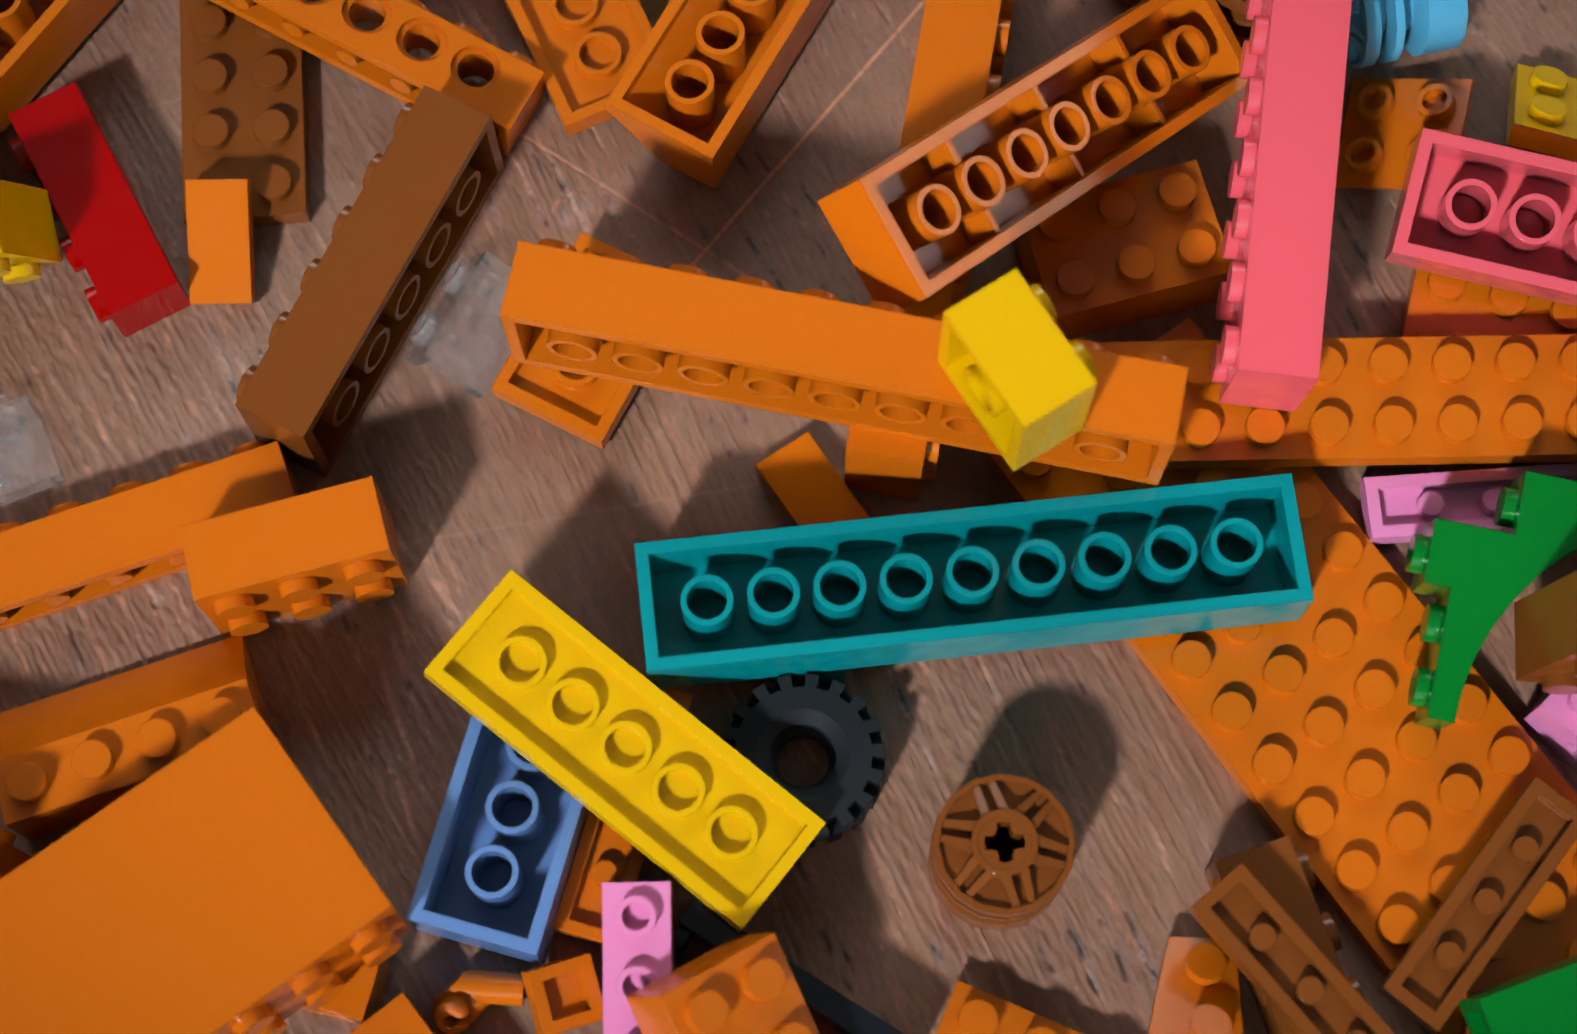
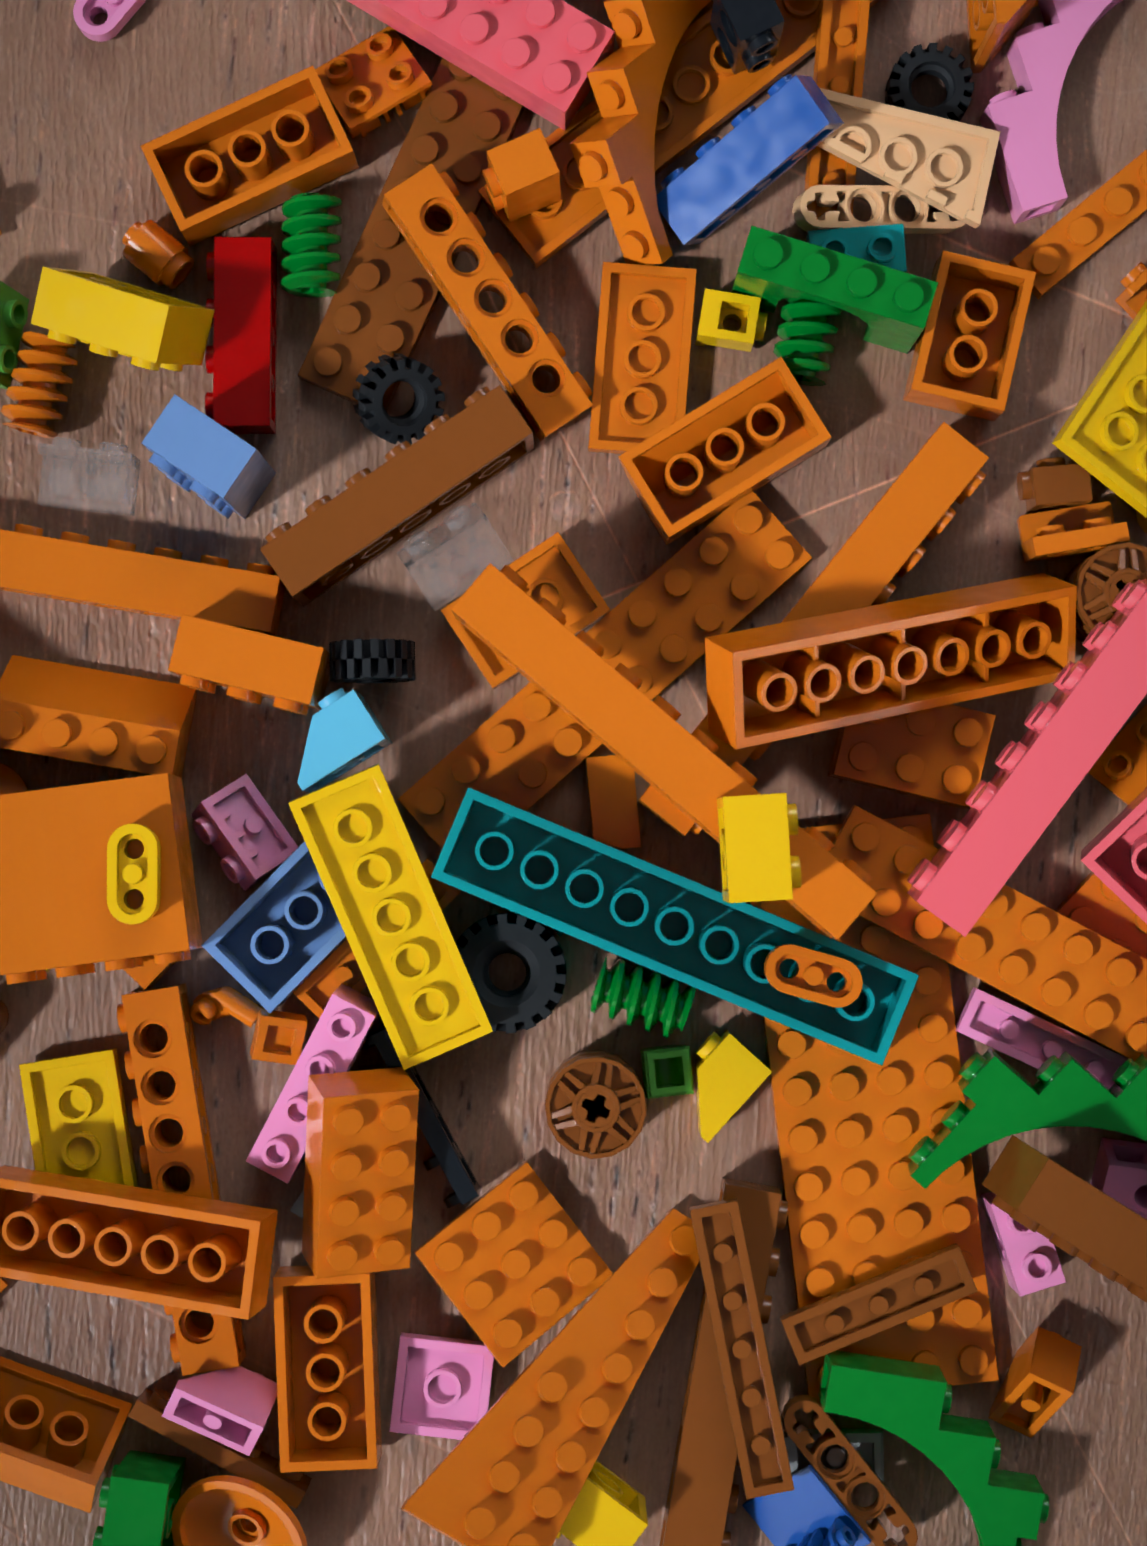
camera: 30 degrees right, 15 degrees up
orange tile [185,179,256,304] -> none
none -> yellow plate [107,824,161,924]
none -> medium blue brick [142,394,276,519]
none -> bright pink bracket [191,773,298,891]
none -> green piece [280,193,342,298]
none -> medium azure slope [297,688,392,792]
none -> black tyre [329,638,416,684]
none -> black tyre [352,353,445,444]
none -> orange plate [398,491,812,849]
none -> green piece [591,955,696,1038]
none -> bright green brick [640,1045,694,1099]
none -> yellow slope [695,1029,772,1143]
none -> orange plate [764,944,863,1008]

